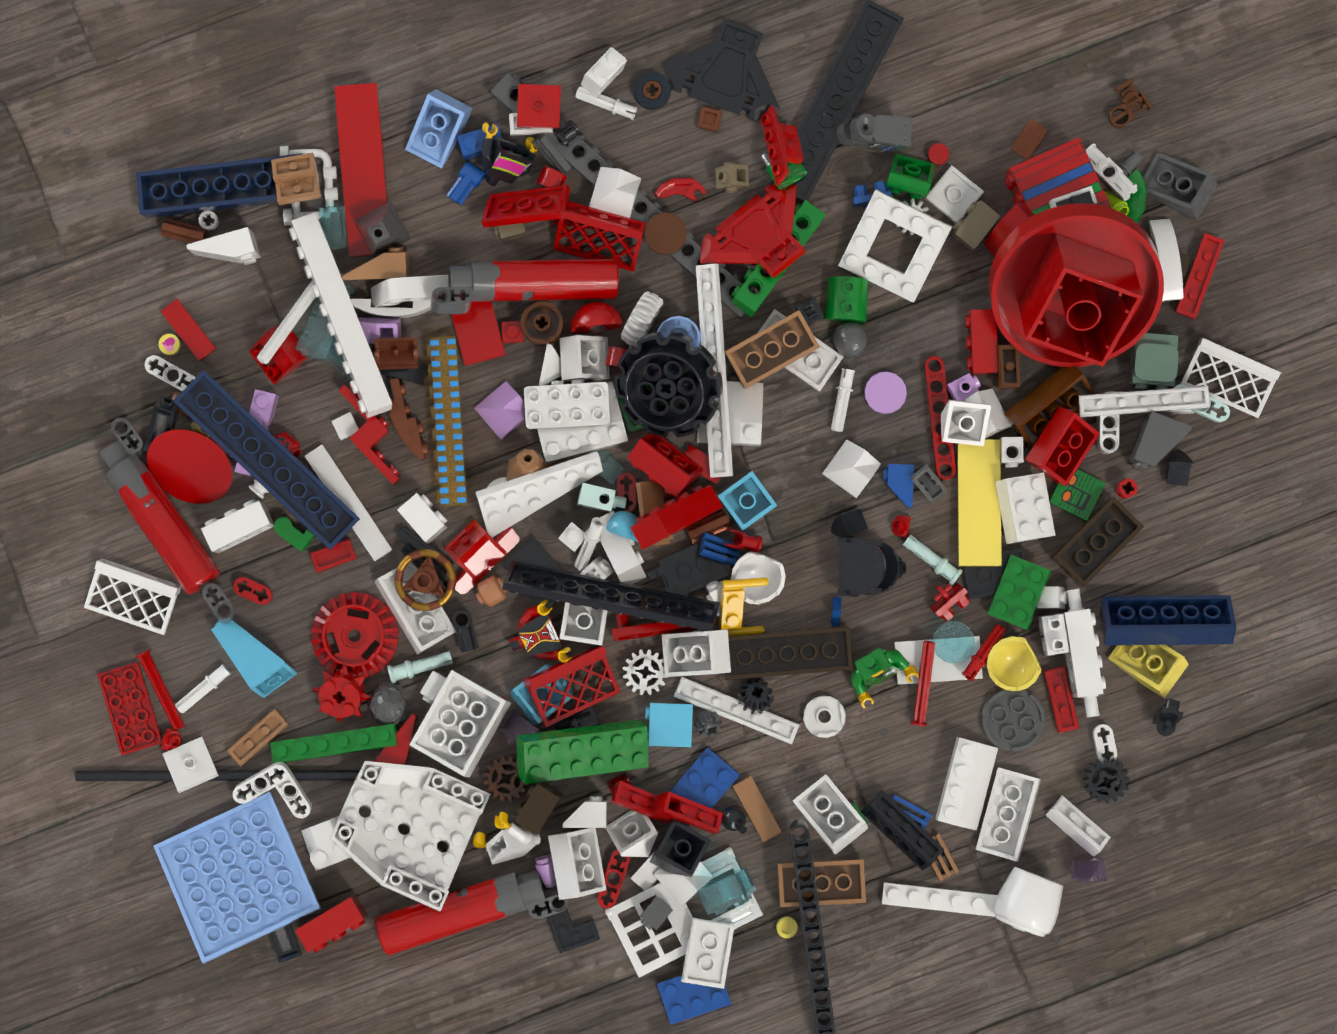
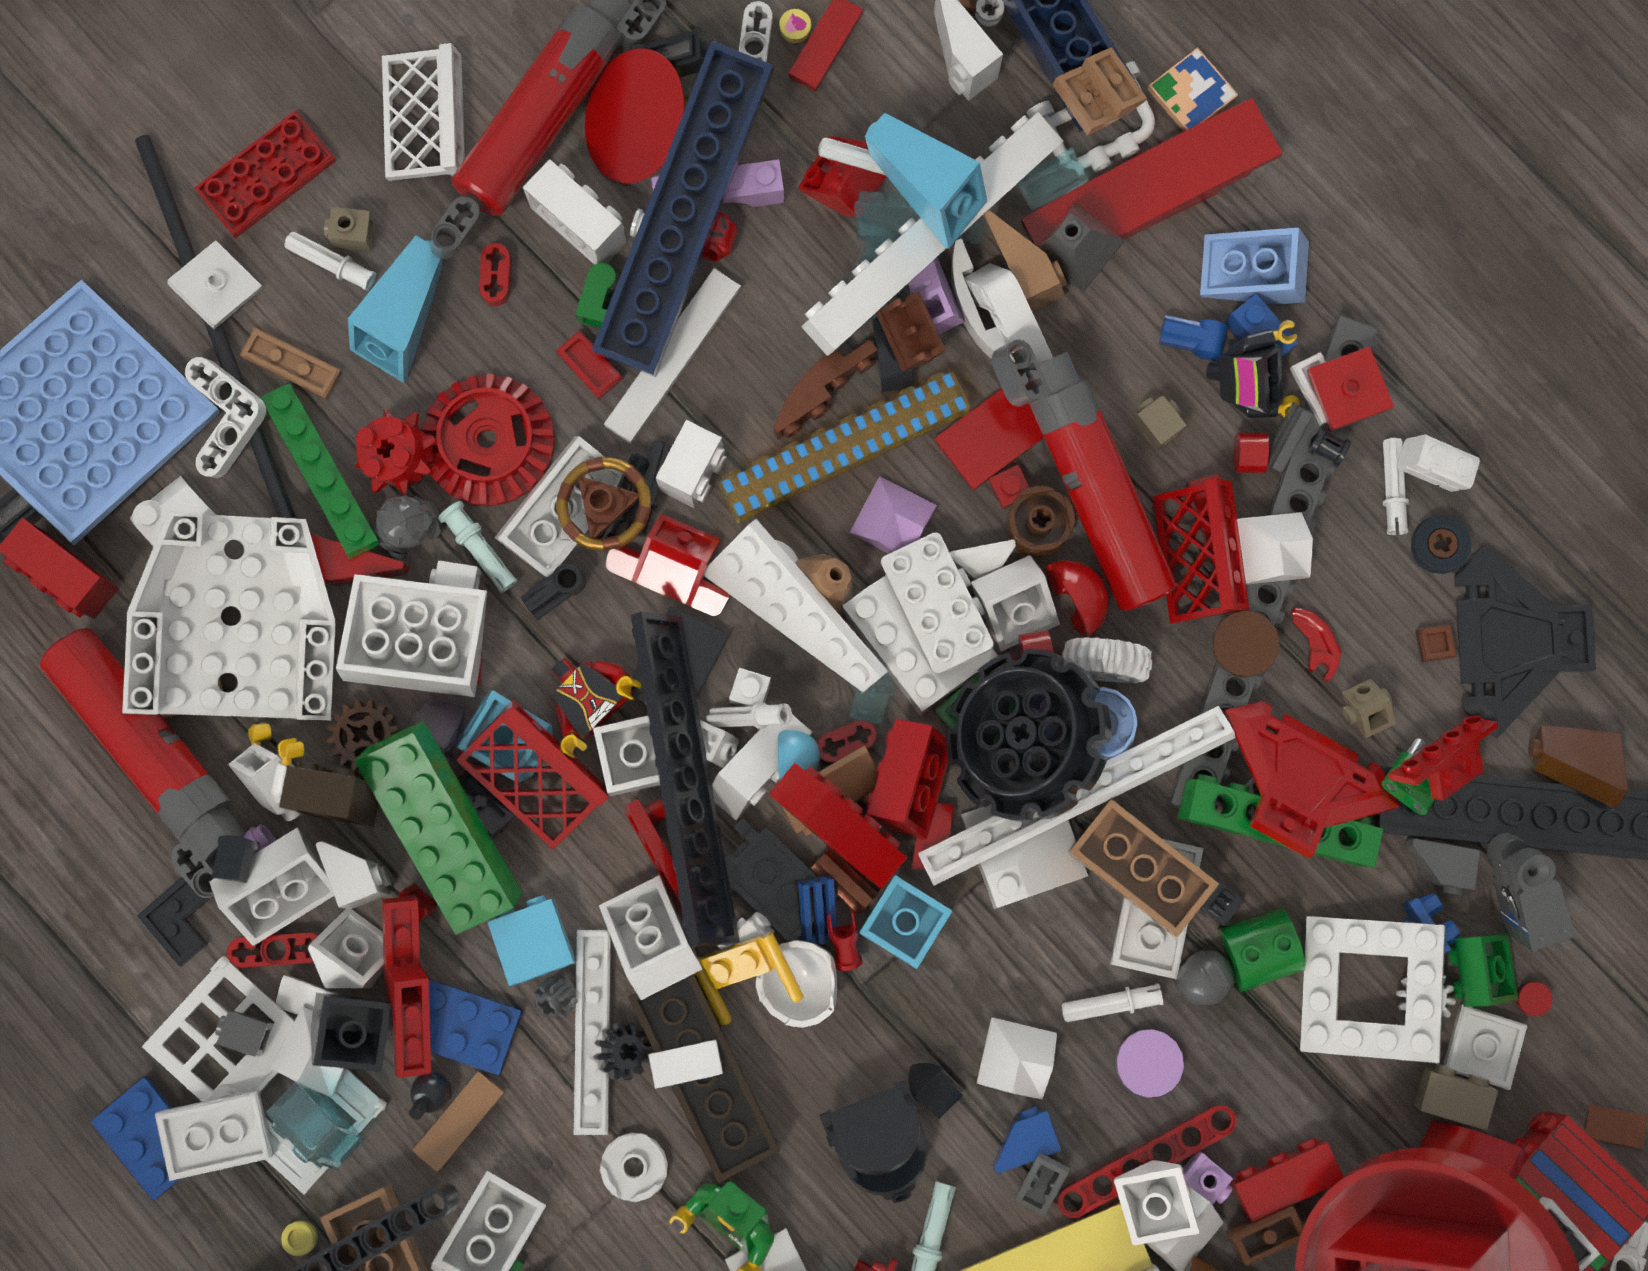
camera: 65 degrees right, 5 degrees down
red axle [135,649,184,731] -> none
red plate [161,728,181,751] -> none
white tile [332,412,359,441] -> none
red bracket [338,385,401,486] -> none
nougat head [476,576,508,607] -> none
red tile [481,185,571,228] -> none
light aqua torso [577,483,627,512] -> none
white gear [623,649,668,695] -> none
blue tile [831,596,841,627] -> none
red plate [892,515,911,538] -> none
none -> black tile [212,835,260,883]
none -> dark tan brick [324,207,376,252]
none -> white tile [648,1040,723,1089]
none -> medium azure slope [865,113,988,249]
none -> tile [1148,48,1238,132]
none -> dark grey slope [1405,838,1480,896]
none -> reddish brown slope [1528,725,1628,807]

